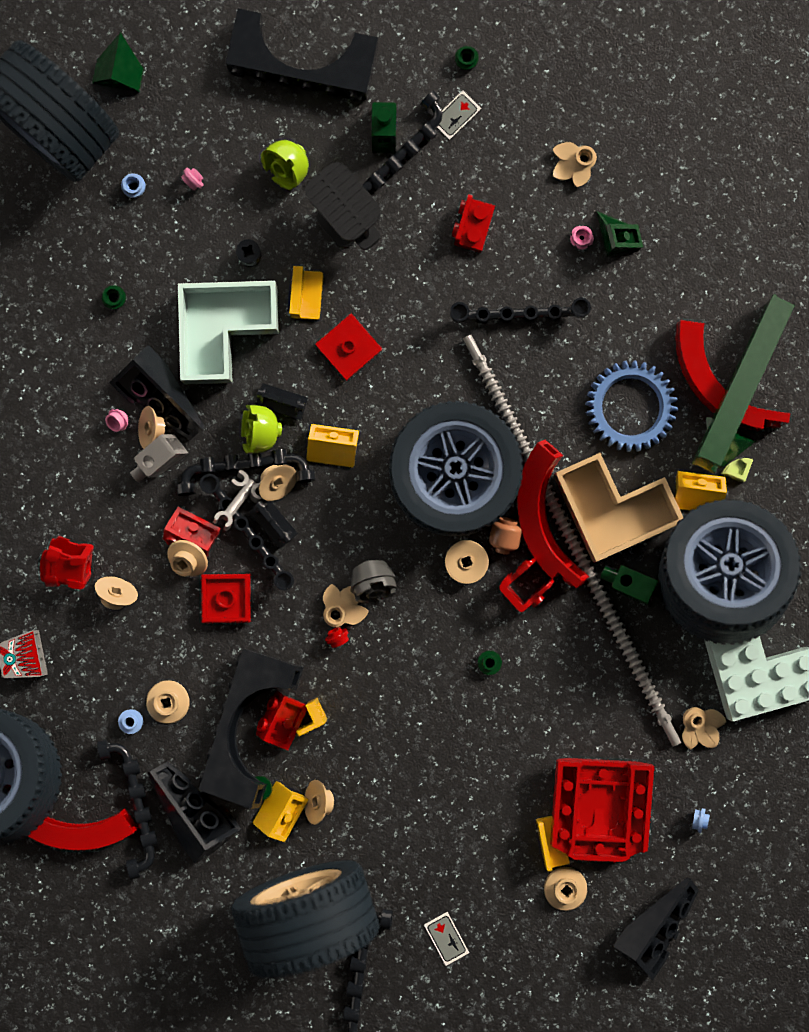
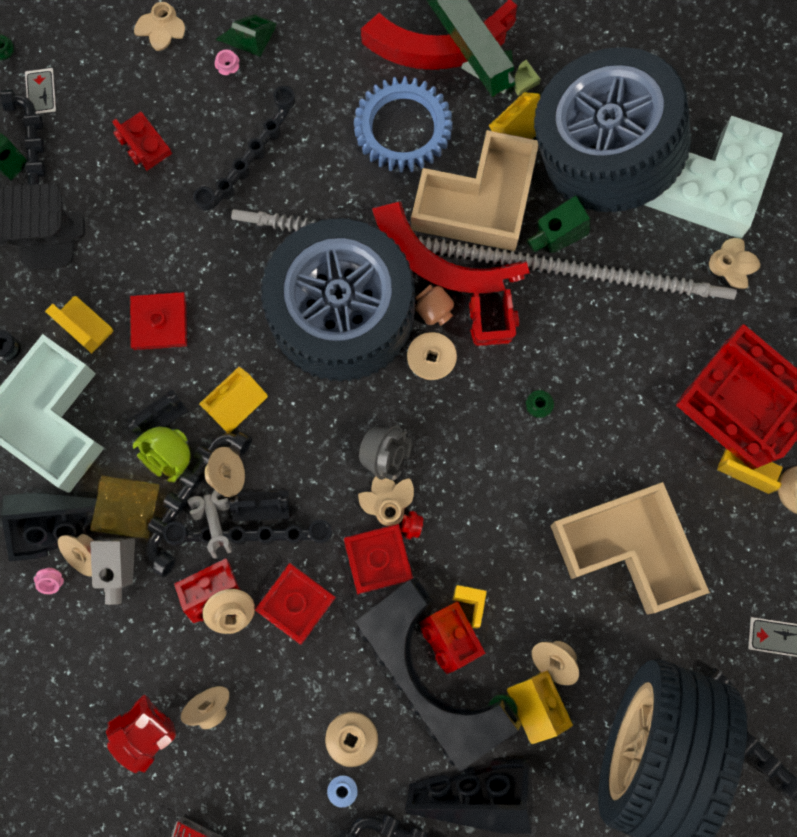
camera: 45 degrees left, 10 degrees down
none -> clear yellow hinge [90,475,160,539]
none -> red plate [344,524,413,594]
none -> tan piece [551,482,710,614]

